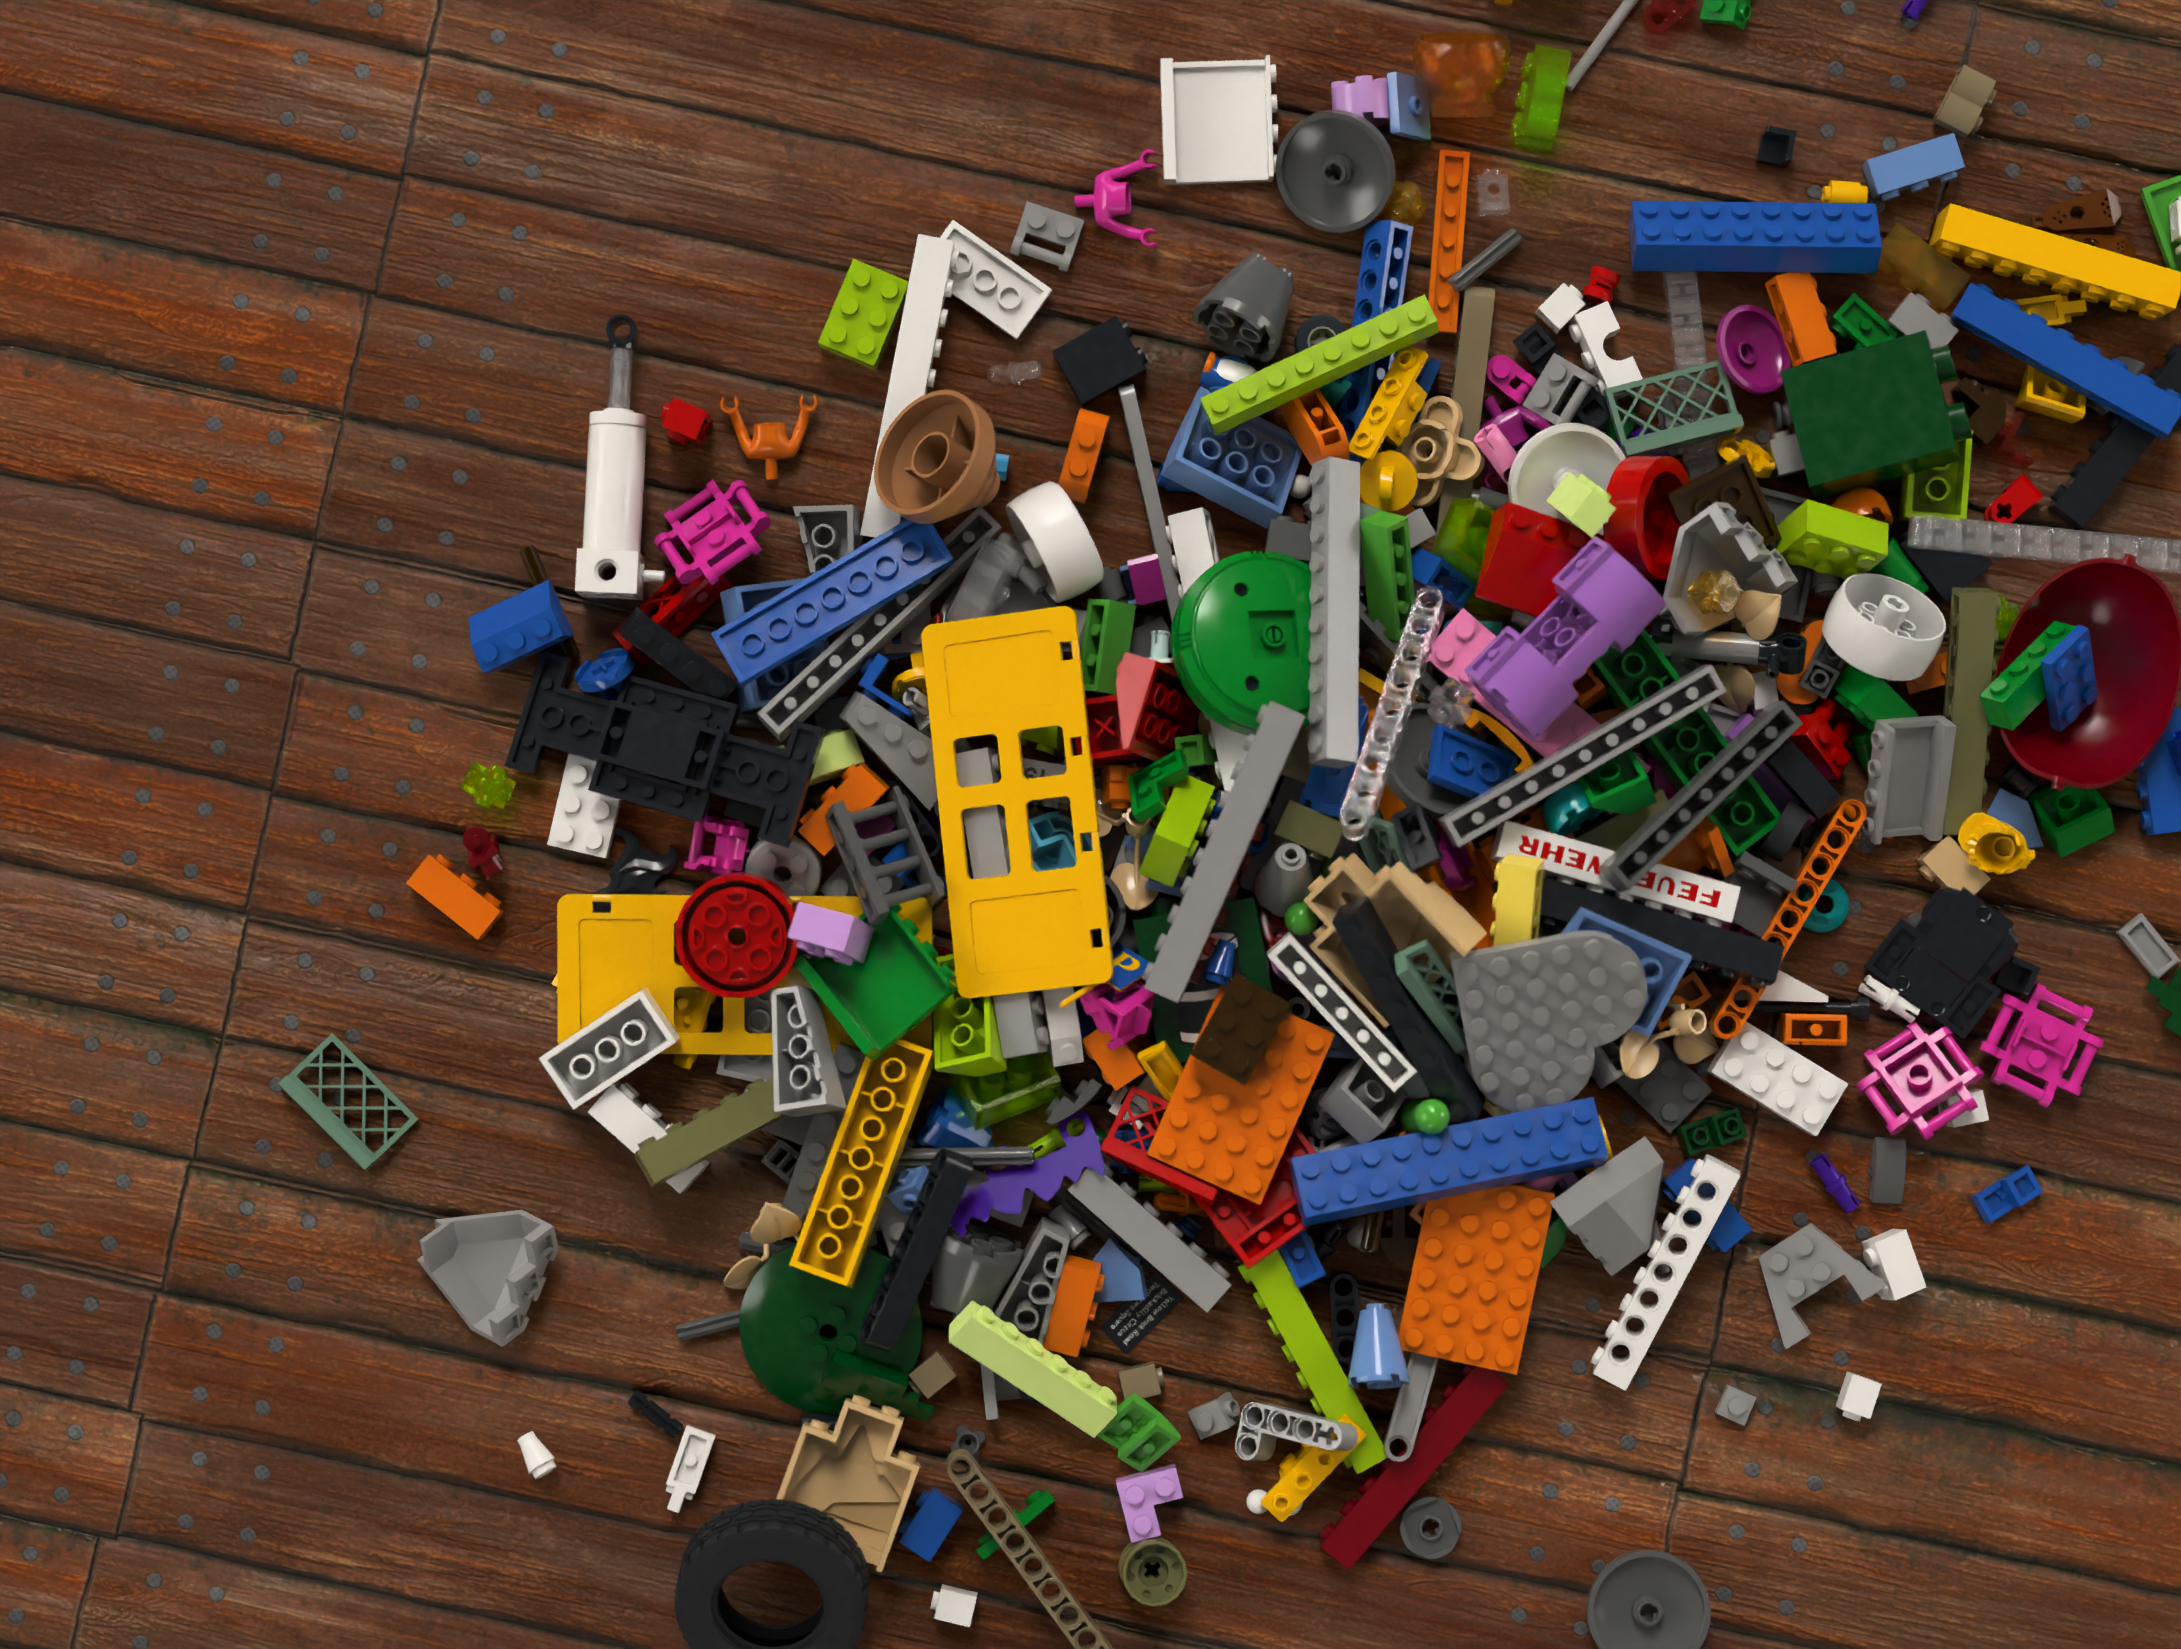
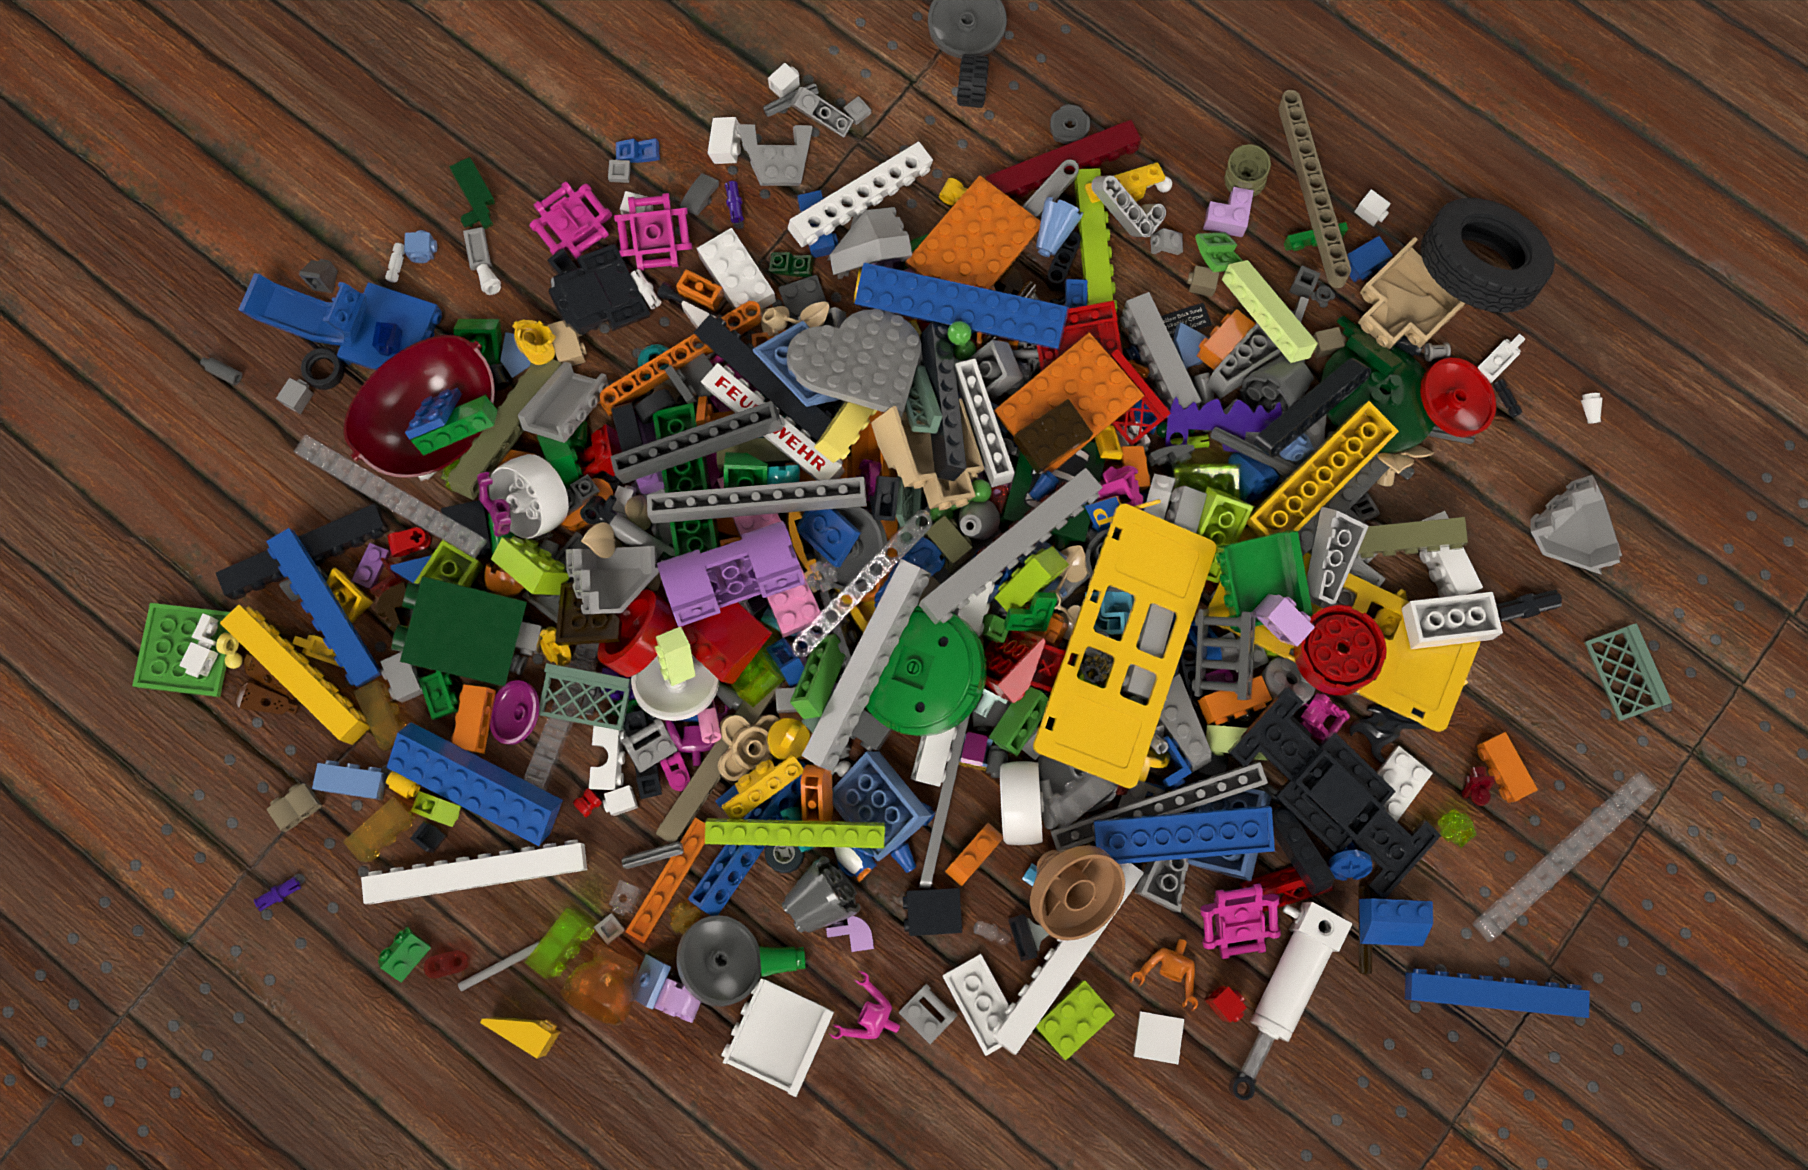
camera: 155 degrees left, 10 degrees down
clear yellow brick [1686,570,1744,614] -> none
none -> light yellow plate [216,633,243,669]
none -> clear yellow brick [343,797,416,862]
none -> medium lavender plate [351,543,391,590]
none -> white brick [361,840,587,904]
none -> blue slope [390,555,432,583]
none -> lime slope [411,791,461,827]
none -> white cone [477,264,501,295]
none -> magenta piece [477,472,511,537]
none -> light grey plate [594,913,626,945]
none -> light grey plate [608,160,631,183]
none -> green plant [759,946,805,978]
none -> dark grey axle [763,83,819,117]
none -> light grey slope [789,87,854,138]
none -> lavender brick [826,916,874,952]
none -> blue cone [889,841,917,873]
none -> yellow piece [939,178,967,205]
none -> black tyre [957,54,989,108]
none -> black piece [1008,914,1049,962]
none -> black gear [1081,654,1110,684]
none -> white tile [1133,1011,1184,1064]
none -> dark grey brick [1289,266,1321,299]
none -> blue brick [1405,969,1590,1018]
none -> red dish [1420,358,1496,438]
none -> light grey bush [1424,342,1451,362]
none -> clear beam [1472,771,1657,942]
none -> black piece [1496,589,1562,623]

